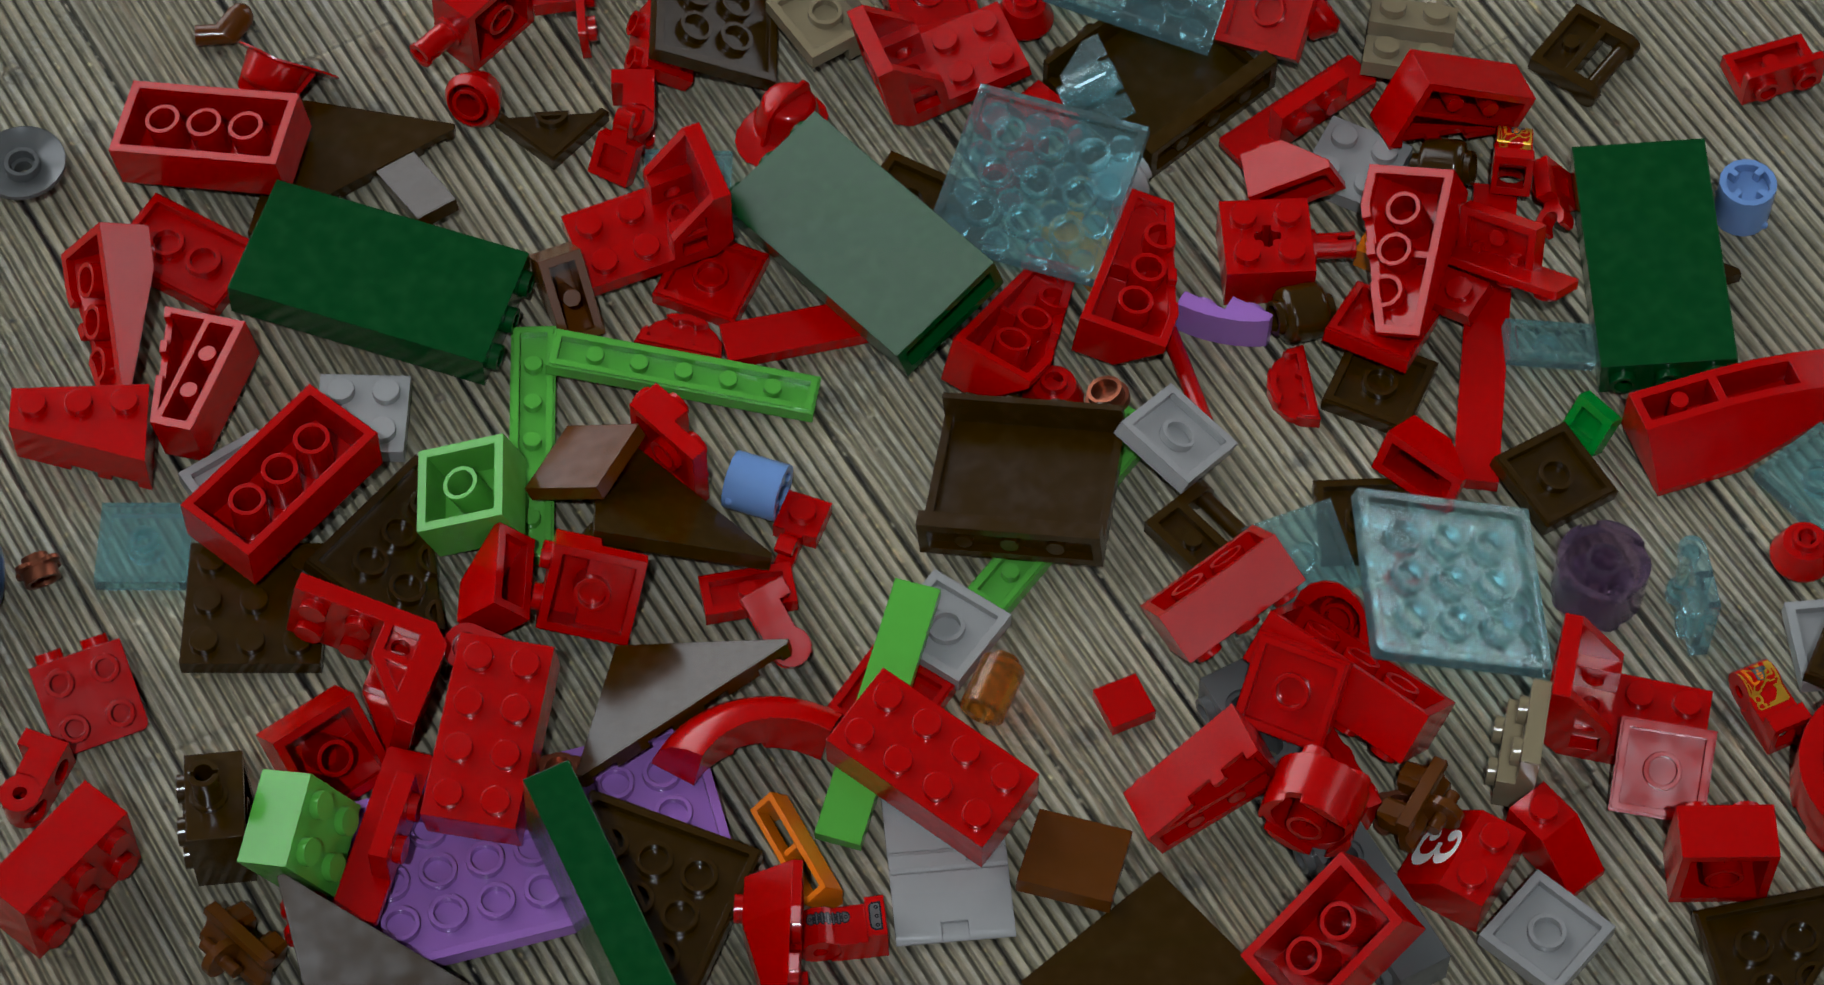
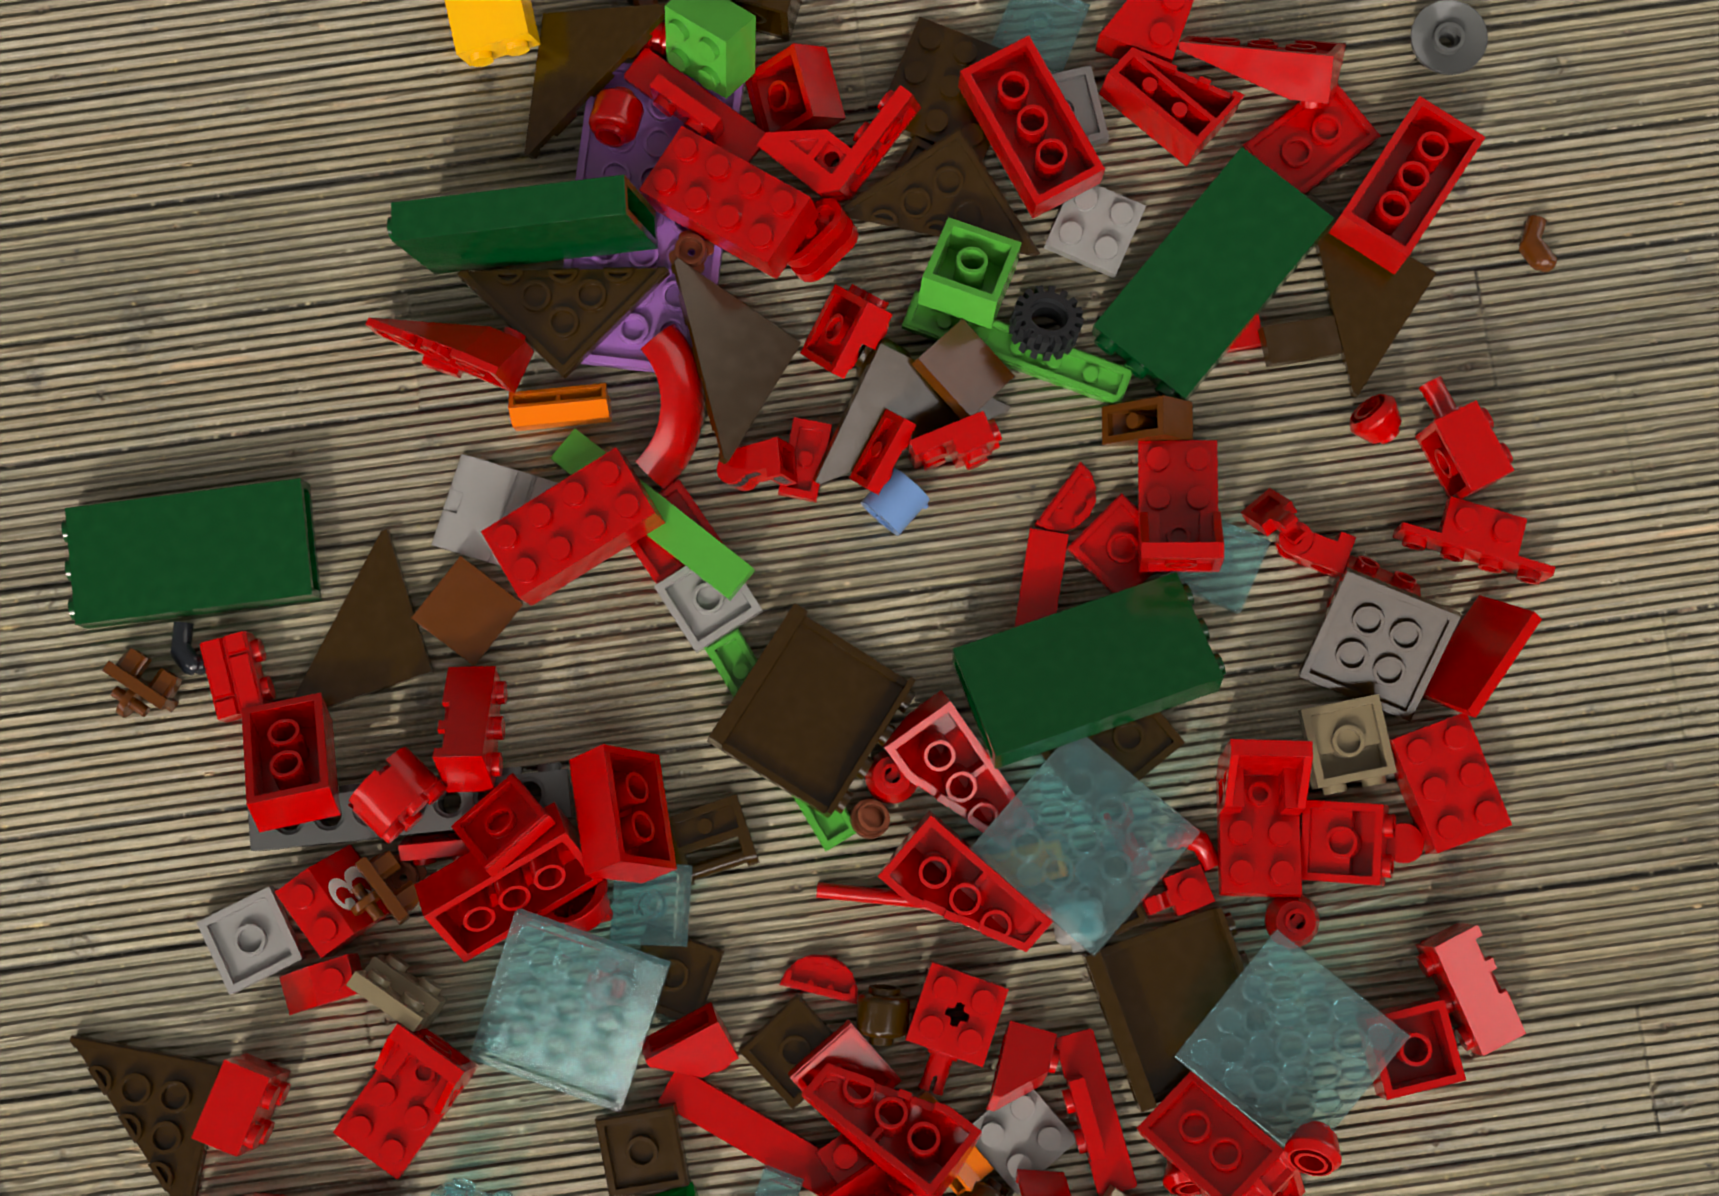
camera: 115 degrees right, 25 degrees up
red piece [238,41,339,95] -> none
red slope [457,522,535,635] -> none
dark brown tile [495,108,609,170] -> none
bright green tile [546,328,821,423] -> none
red piece [735,80,828,167] -> none
red plate [773,490,832,570] -> none
red leg [802,895,889,962] -> none
clear orange brick [960,650,1025,726] -> none
clear light blue brick [1056,33,1136,120] -> none
red tile [1092,673,1156,736] -> none
light grey plate [1114,383,1238,494] -> none
medium lavender slope [1176,291,1273,347] -> none
clear purple brick [1551,520,1652,632] -> none
tile [1607,716,1718,822] -> none
none -> red head [588,86,644,147]
none -> red plate [849,409,916,495]
none -> black tyre [1009,285,1084,361]

